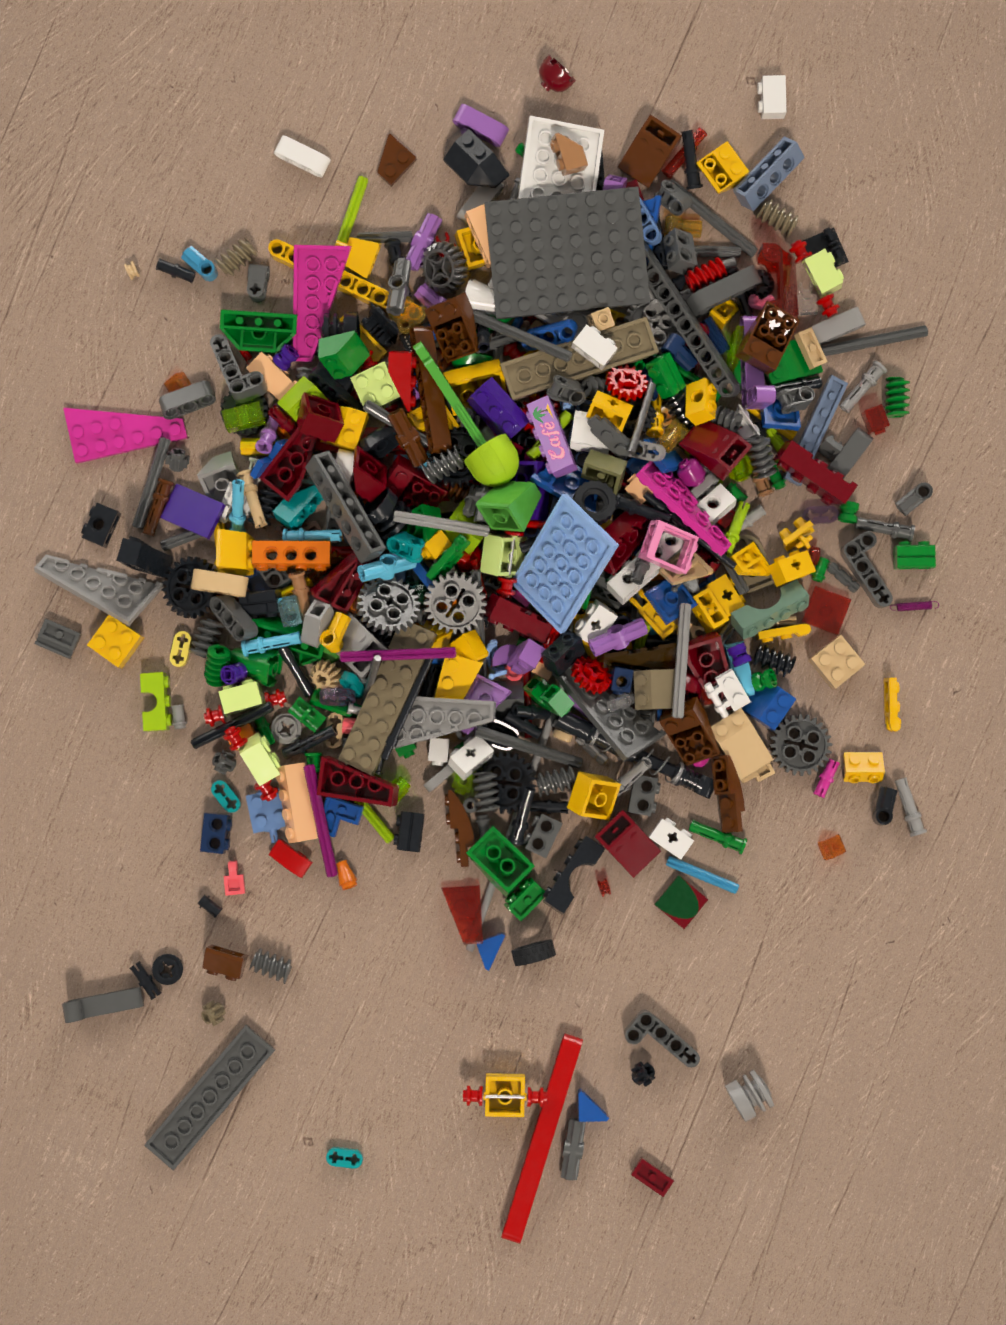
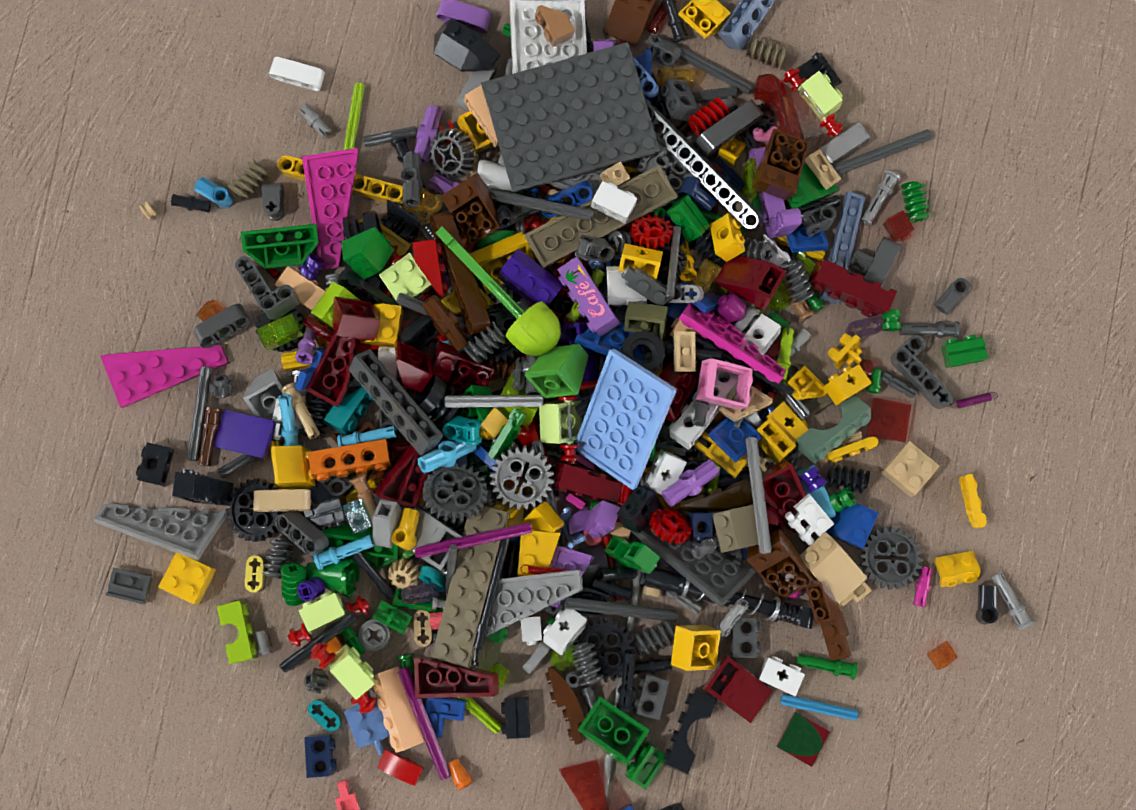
camera: 10 degrees left, 5 degrees down
black pin [282,724,338,760] -> none
yellow torso [335,237,382,278] -> none
reddish brown wing [377,134,417,187] -> none
clear red bush [597,878,611,897] -> none
none -> light grey pin [299,104,332,139]
none -> red piece [520,565,571,575]
none -> dark pink tile [565,492,587,510]
none -> tan plate [674,332,696,372]

